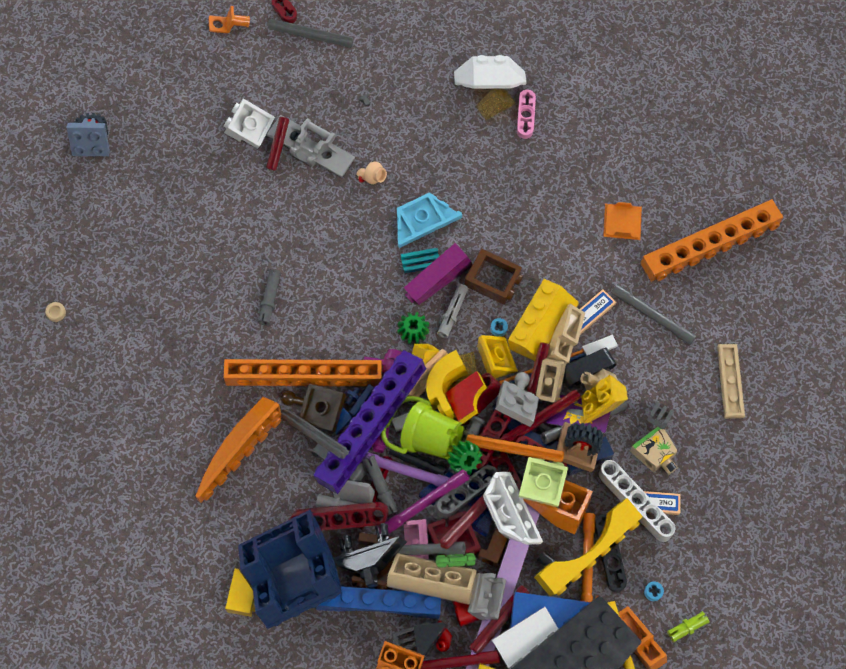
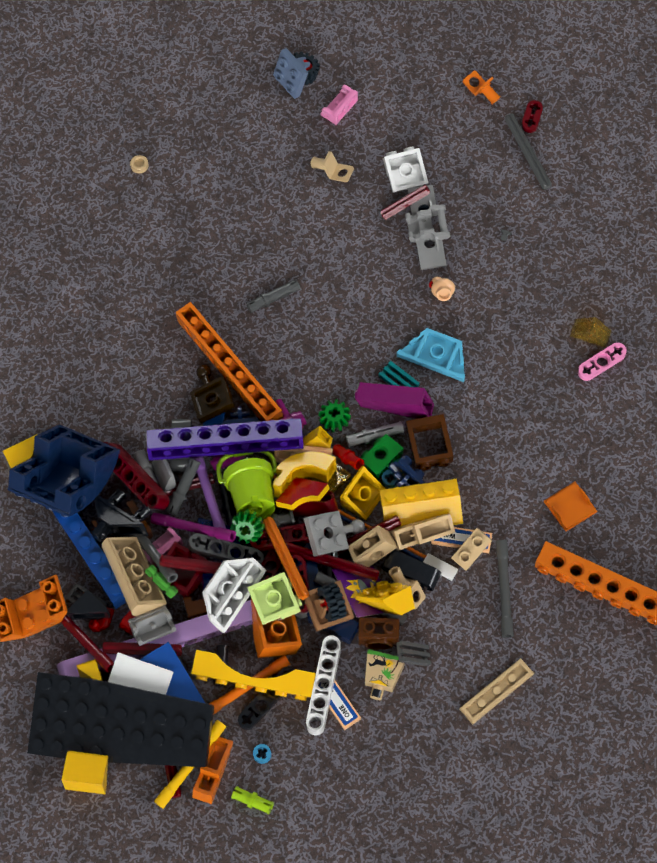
camera: 60 degrees right, 0 degrees up
orange wedge [196,397,281,503] -> none
dark grey axle [281,409,349,459] -> none
white wedge [454,55,526,89] -> none
none -> tan bracket [311,151,354,182]
none -> bright pink hinge [320,85,358,125]
none -> red pin [332,444,364,470]
none -> reddish brown brick [359,617,399,650]
none -> green brick [360,434,403,480]
none -> dark blue hips [388,455,425,487]
none -> tan brick [451,527,492,571]

